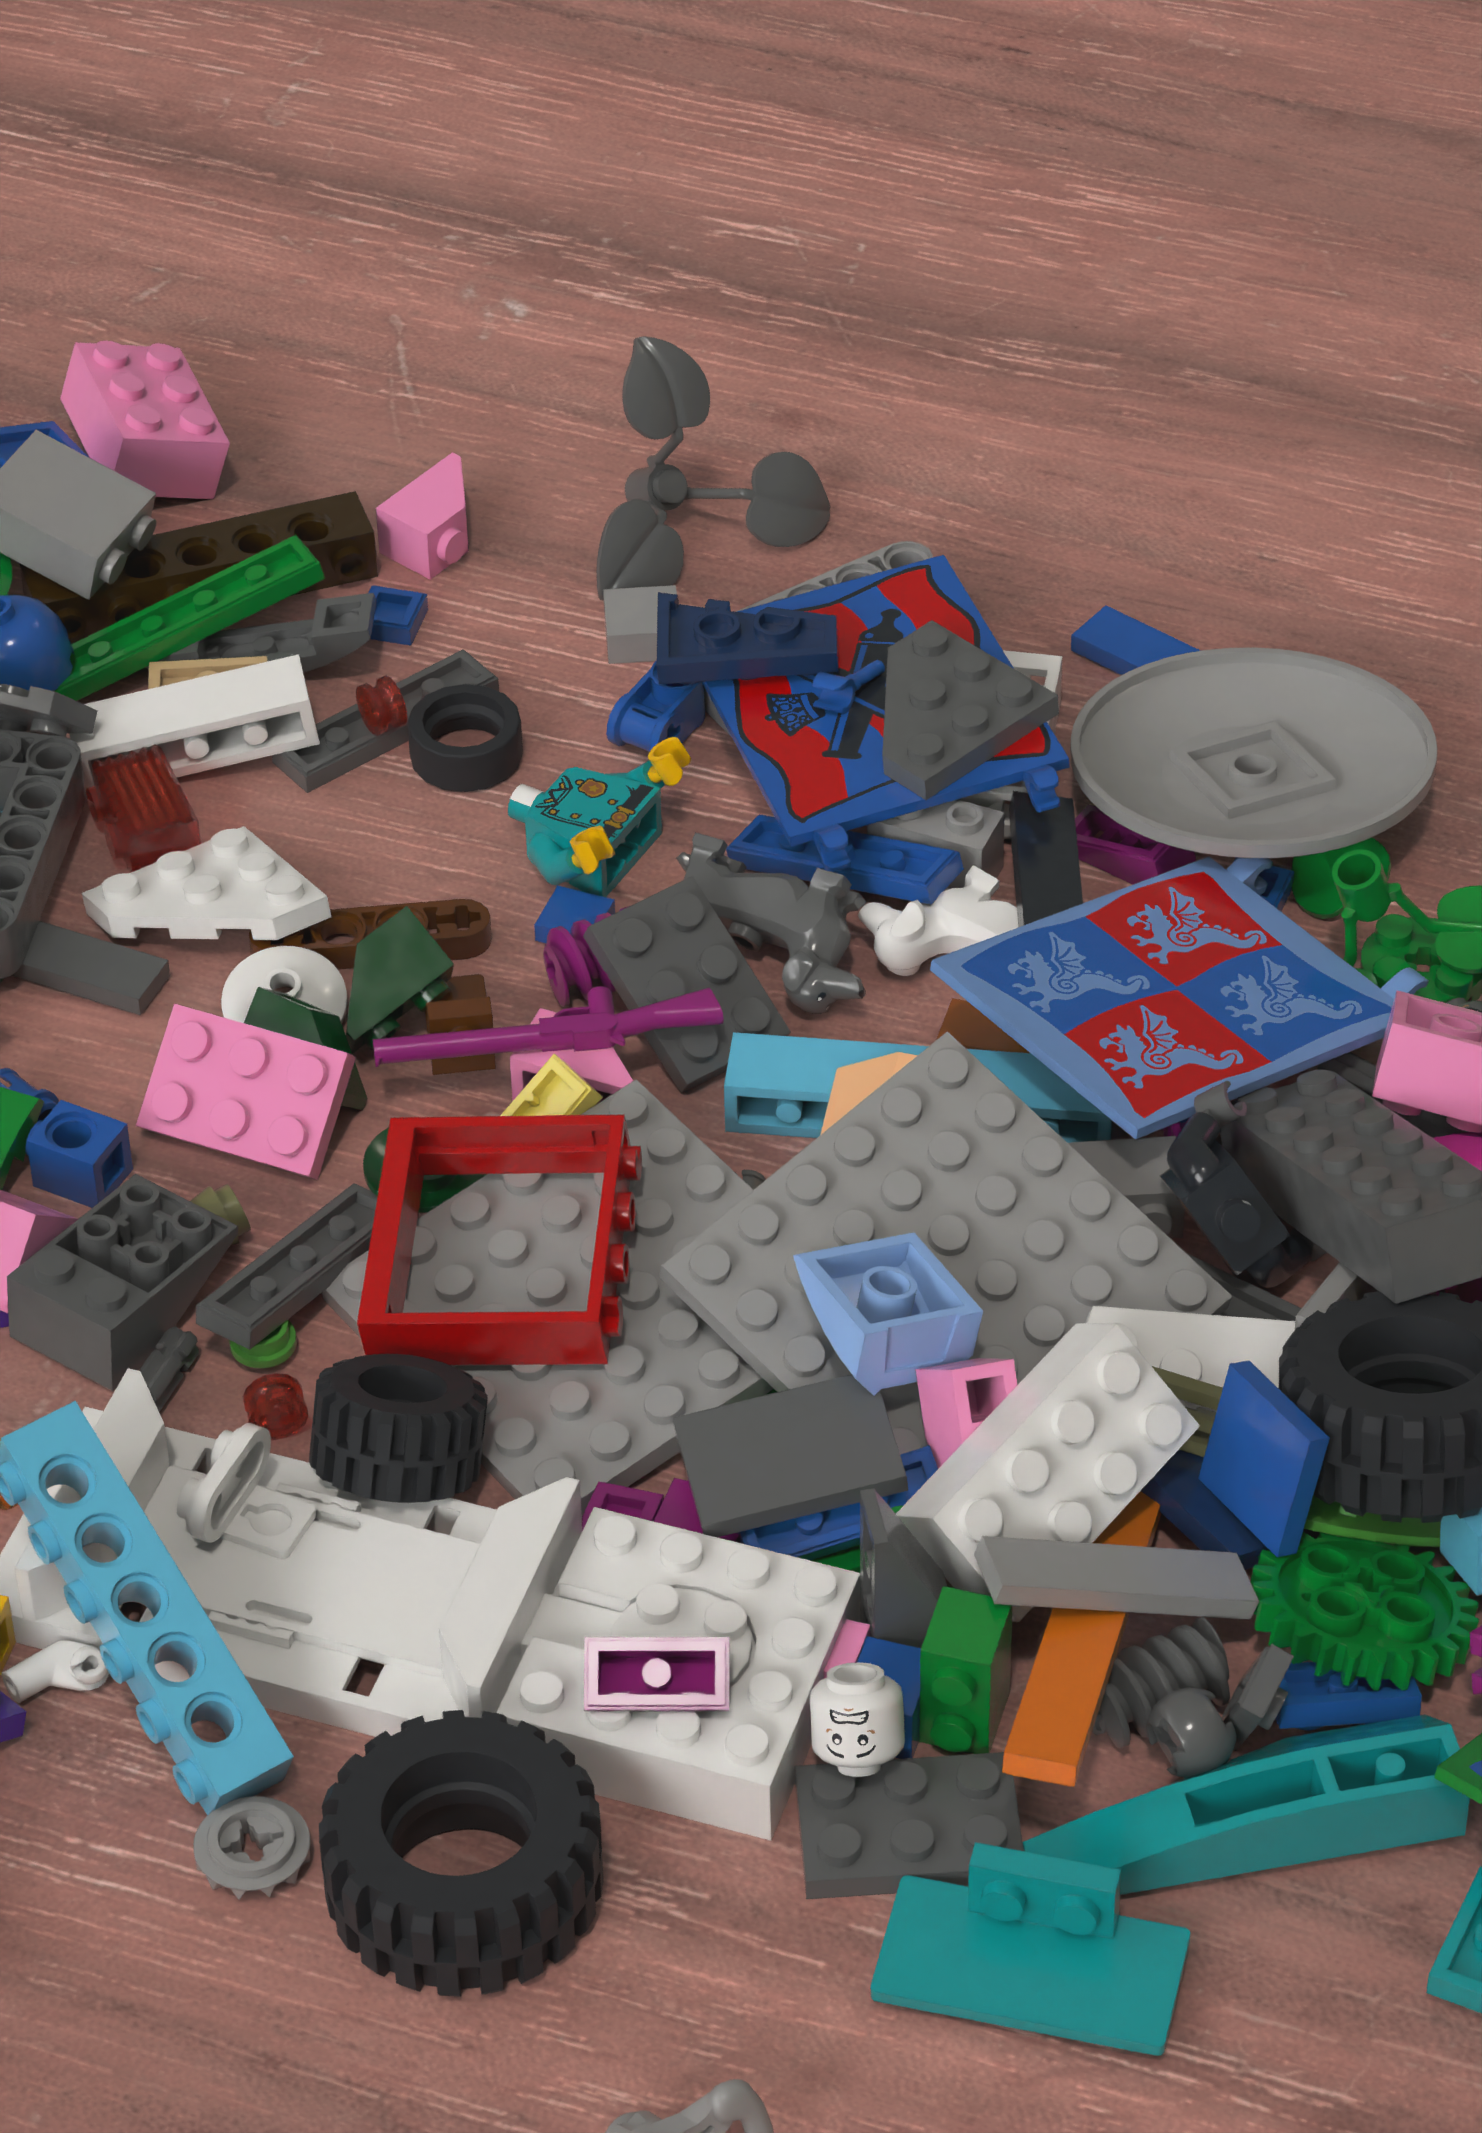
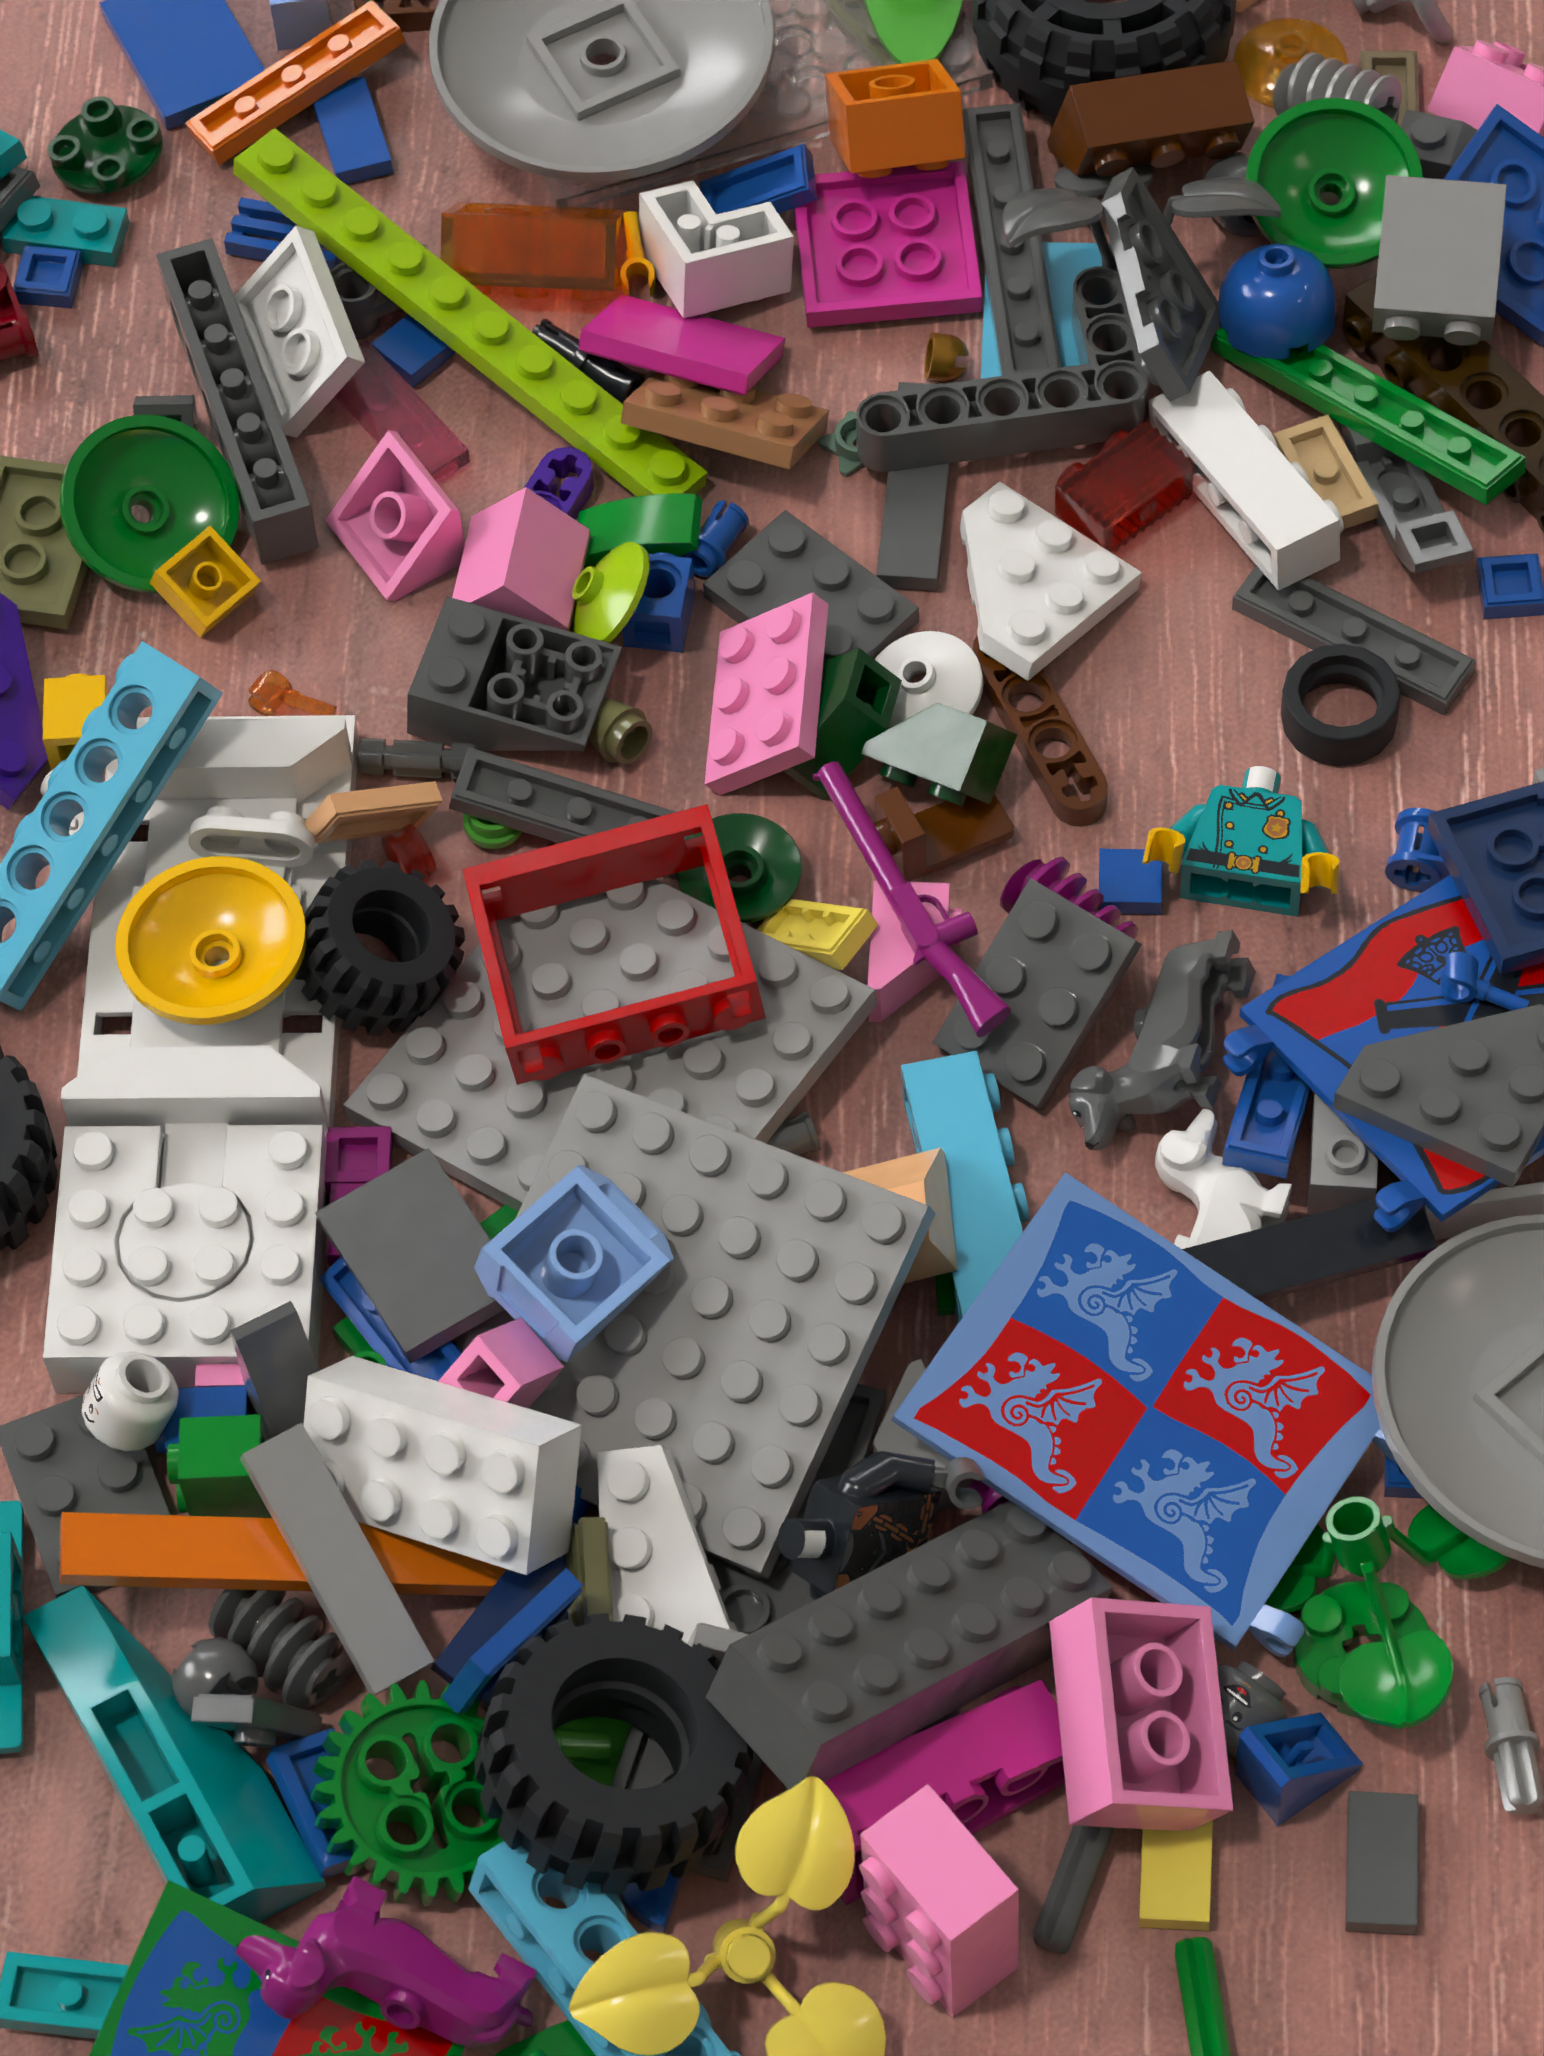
camera: 75 degrees right, 15 degrees up
clear red bush [356,675,408,736] -> none
slope [584,1637,730,1711] -> none
none -> yellow dish [115,856,307,1025]
none -> light nougat tile [305,781,443,843]
none -> lime dish [570,542,650,643]
none -> dark grey plate [703,510,919,662]

